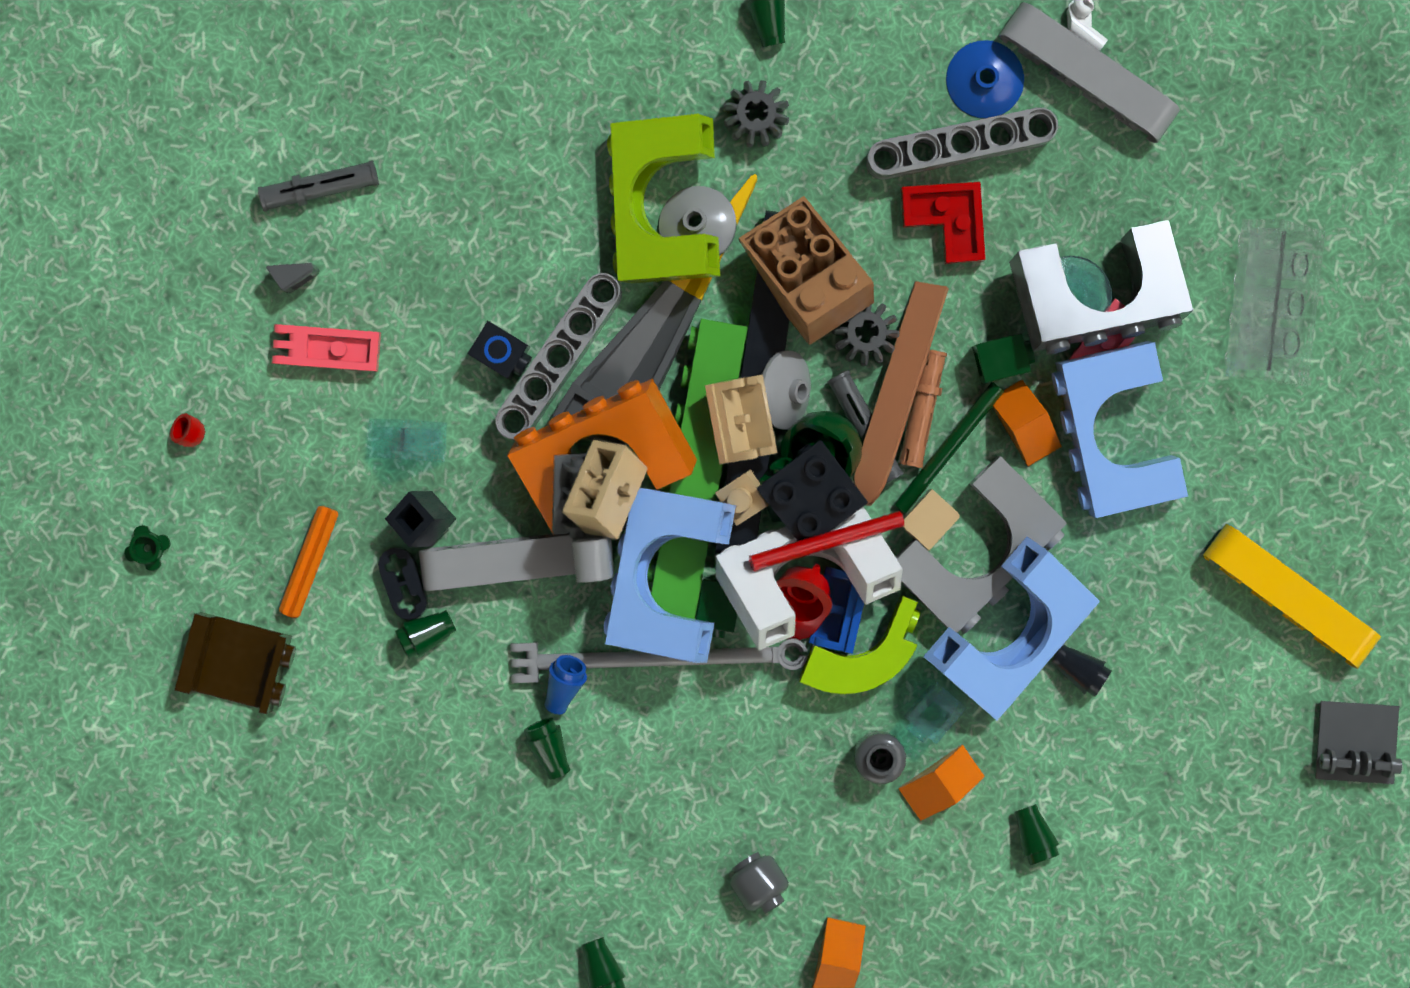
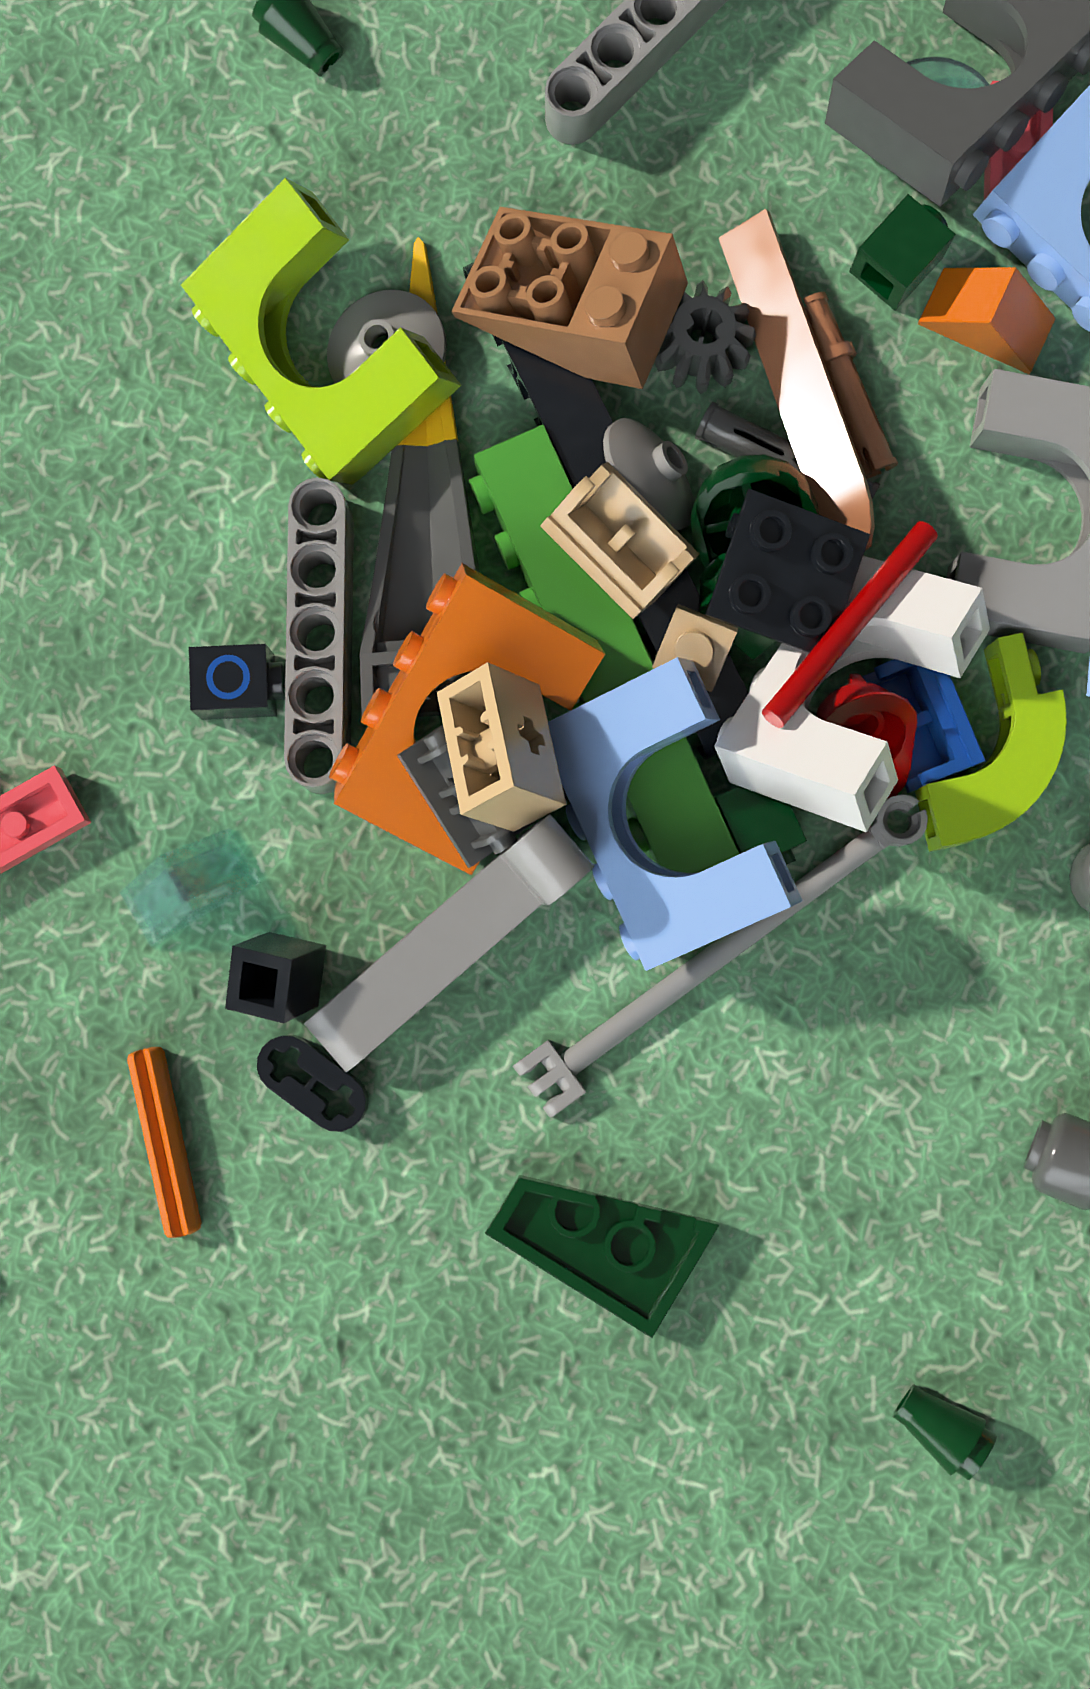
camera: 30 degrees left, 5 degrees down
dark brown panel [175,612,296,714] -> none
dark green cone [395,610,456,659] -> none
dark green cone [524,718,571,780] -> none
blue cone [544,655,587,714] -> none
dark grey gear [723,80,789,148] -> none
dark green bar [894,382,1004,513] -> none
red plate [901,182,986,264] -> none
tan panel [902,489,960,551] -> none
none -> dark green wing [485,1175,720,1338]

